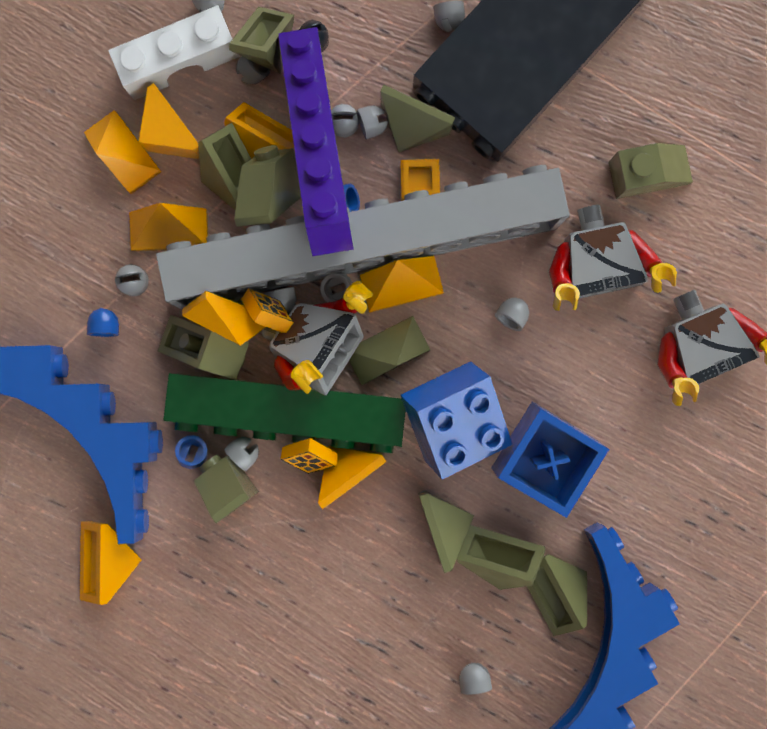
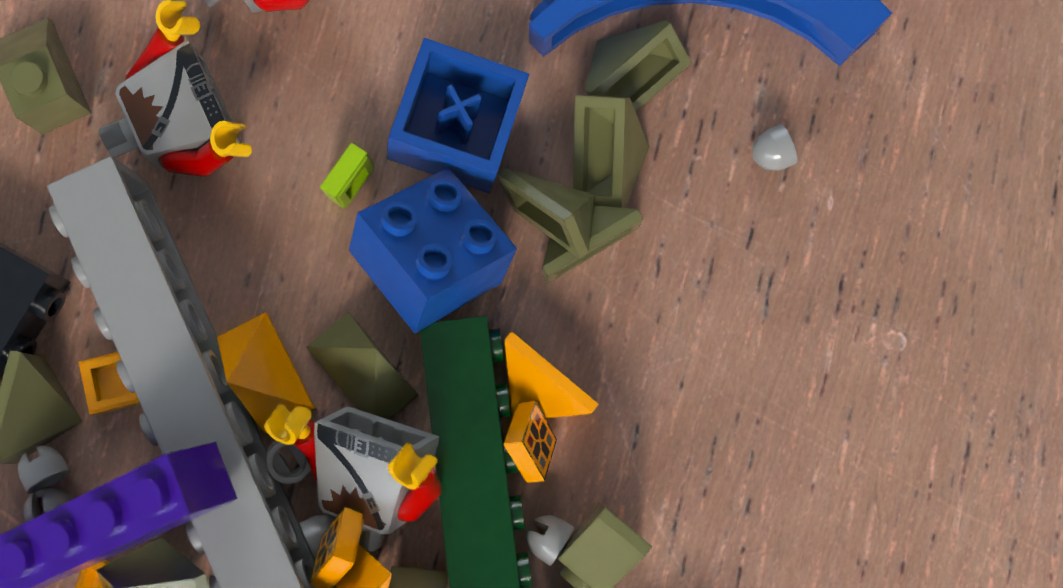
camera: 105 degrees left, 5 degrees down
light grey hinge [495,297,529,331] -> none
none -> lime tile [320,142,375,209]
none -> olive slope [497,168,595,259]

